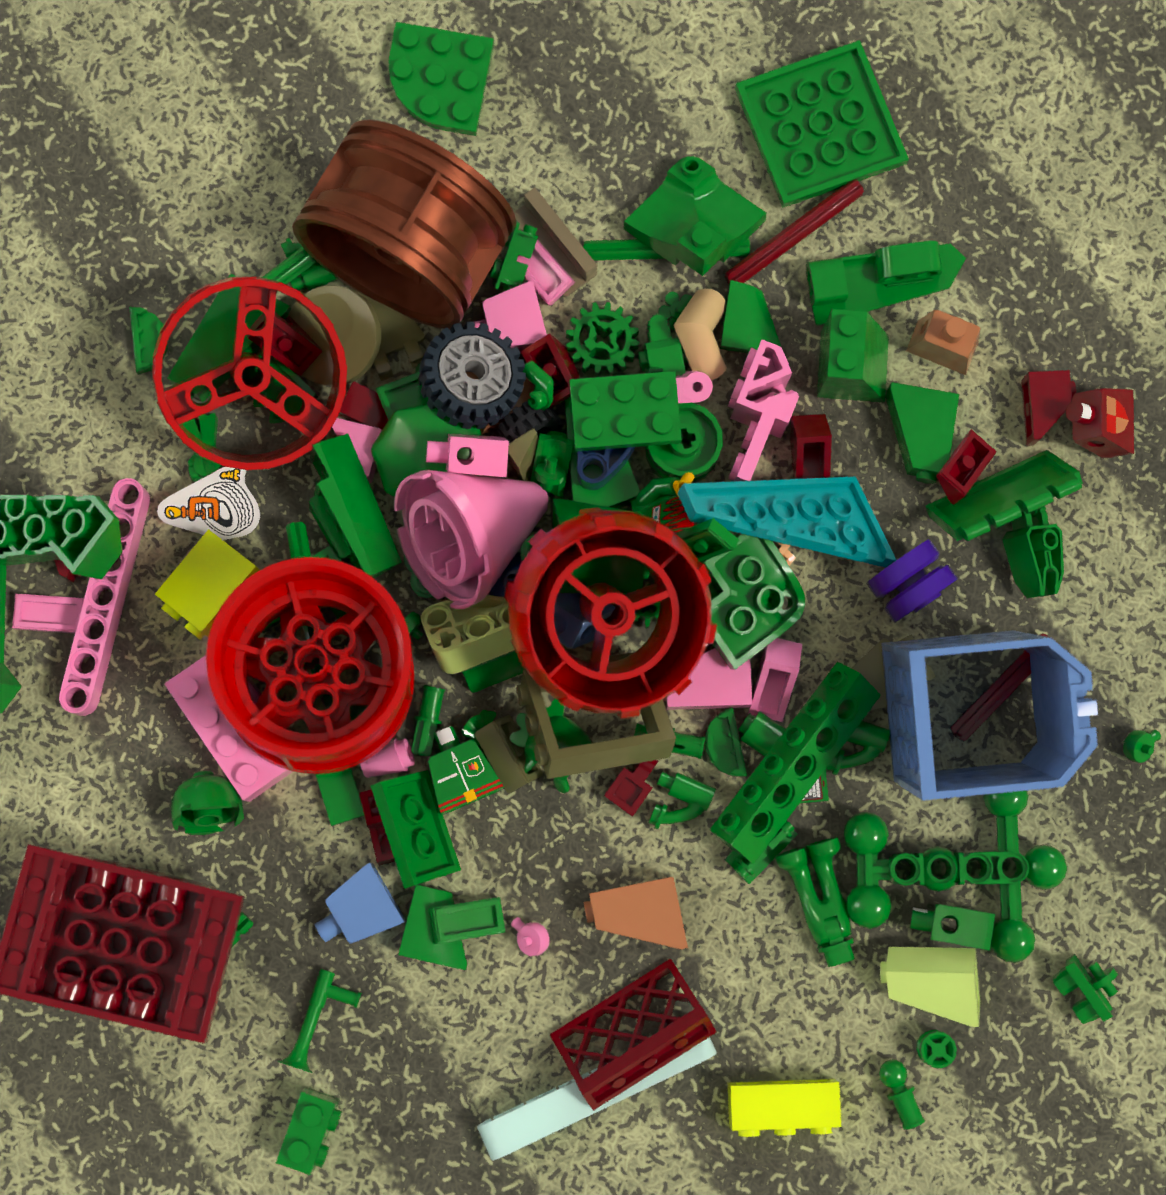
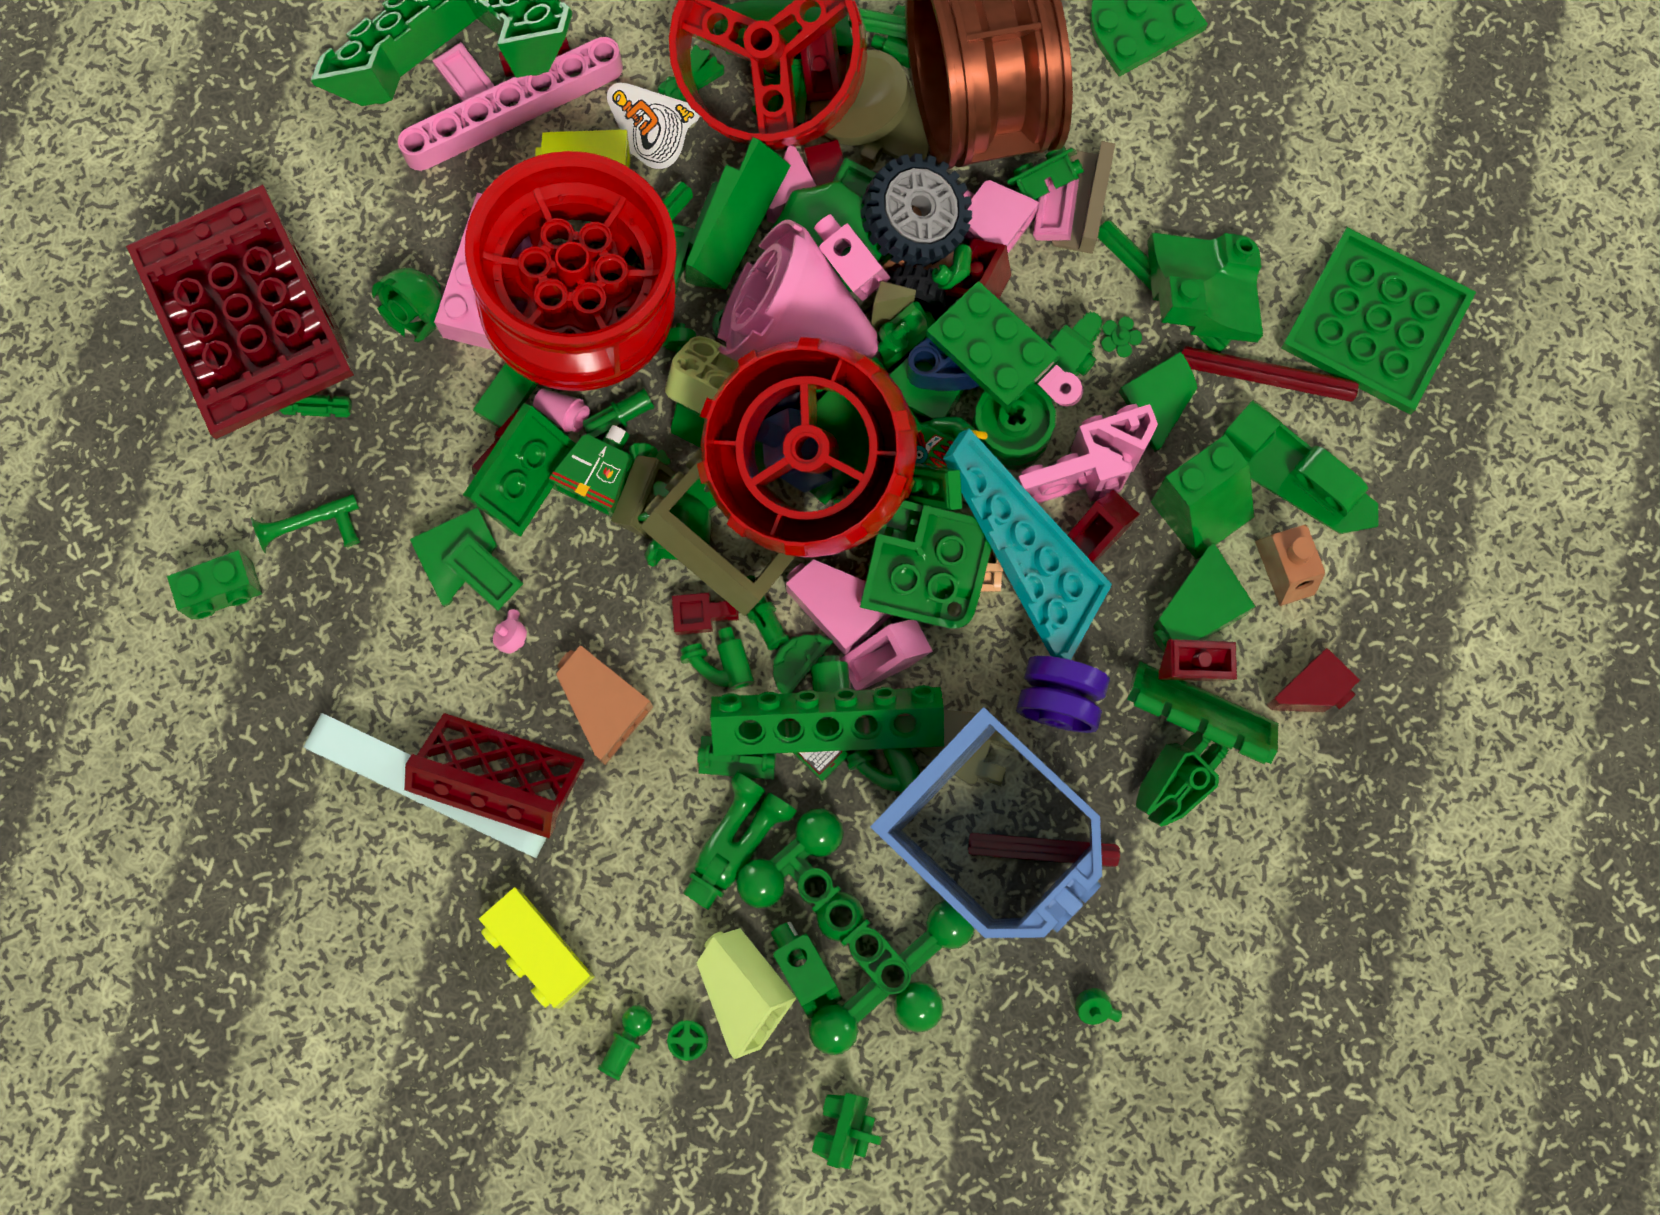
camera: 55 degrees right, 5 degrees down
medium blue torso [315,863,406,944] -> none
green gear [566,302,639,377] -> none
tan brick [673,289,727,381] -> none
dark red torso [1066,388,1134,458] -> none

